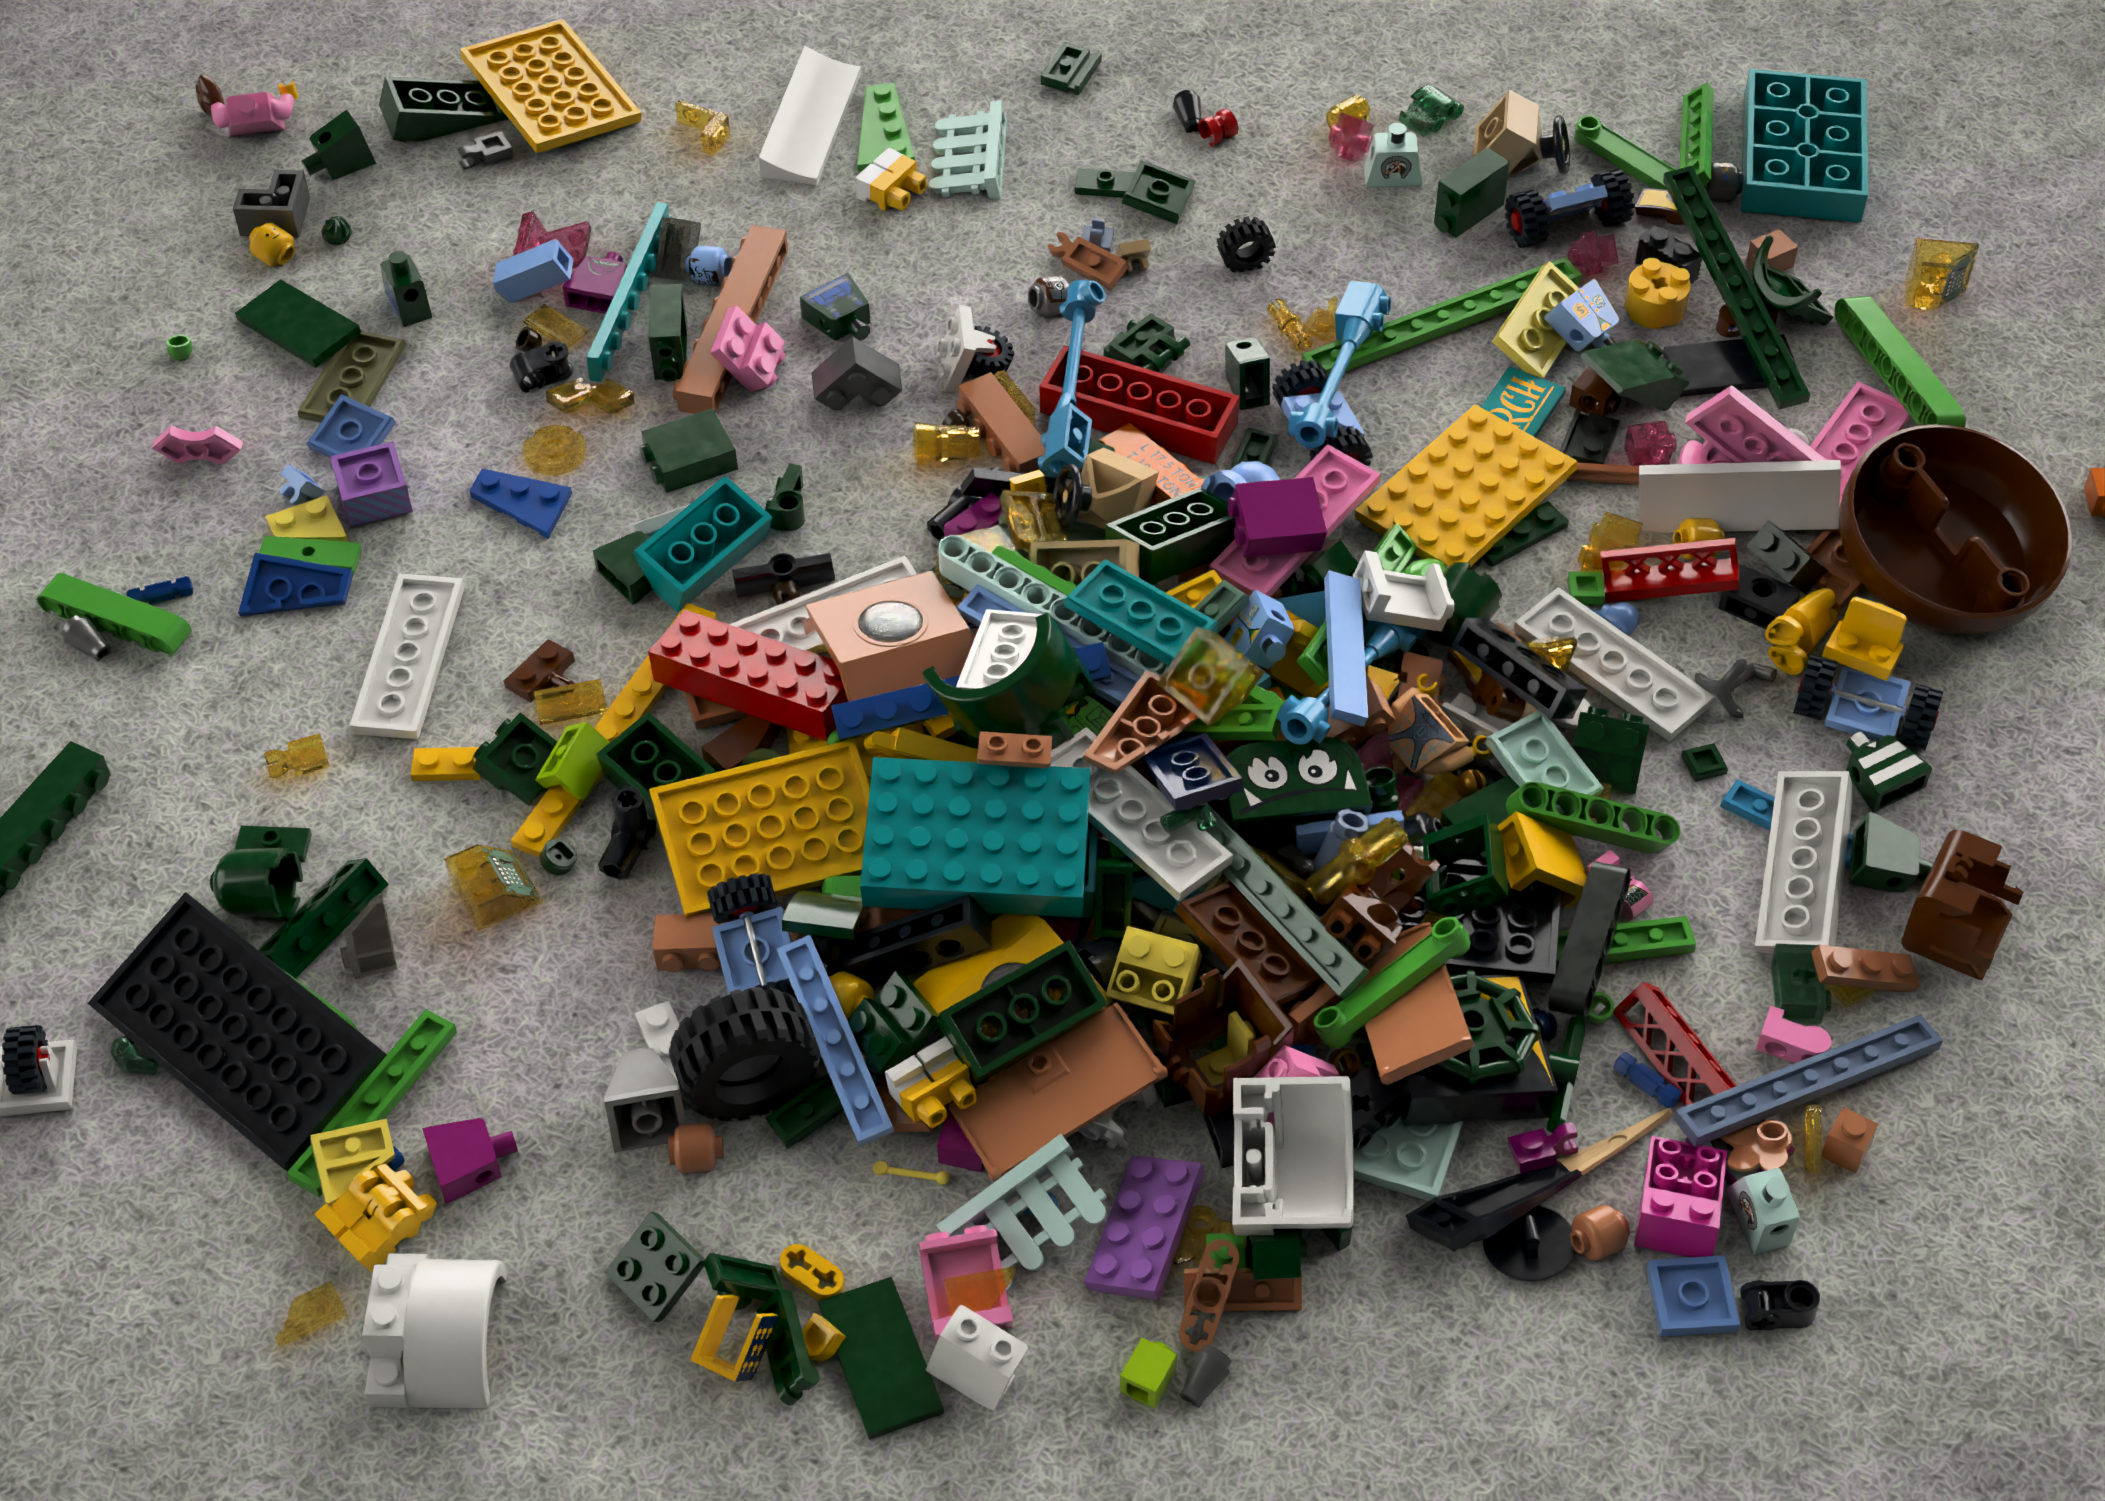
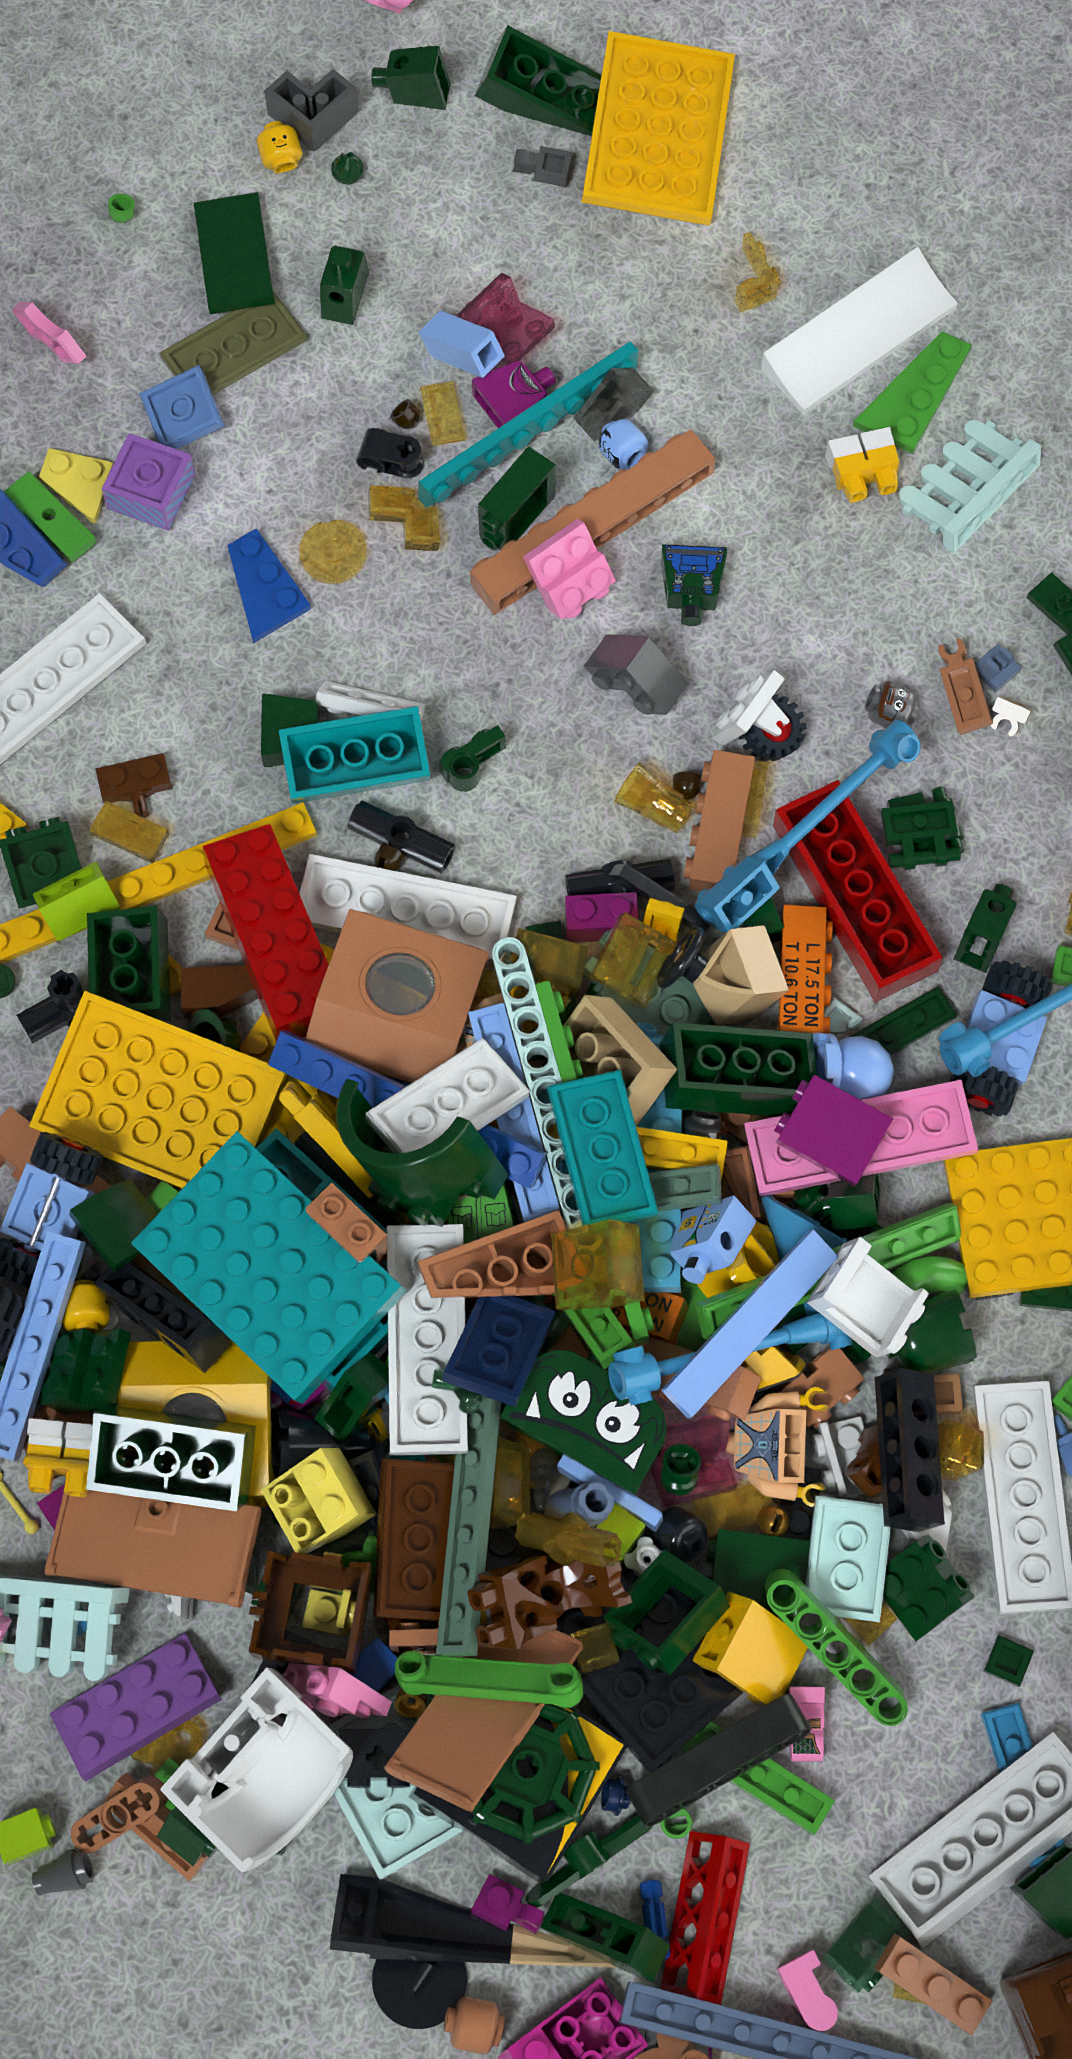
camera: 40 degrees right, 20 degrees up
light blue tile [280,464,325,506] -> none
dark green brick [639,408,738,493] -> none
none -> dark green slope [540,1893,670,1983]

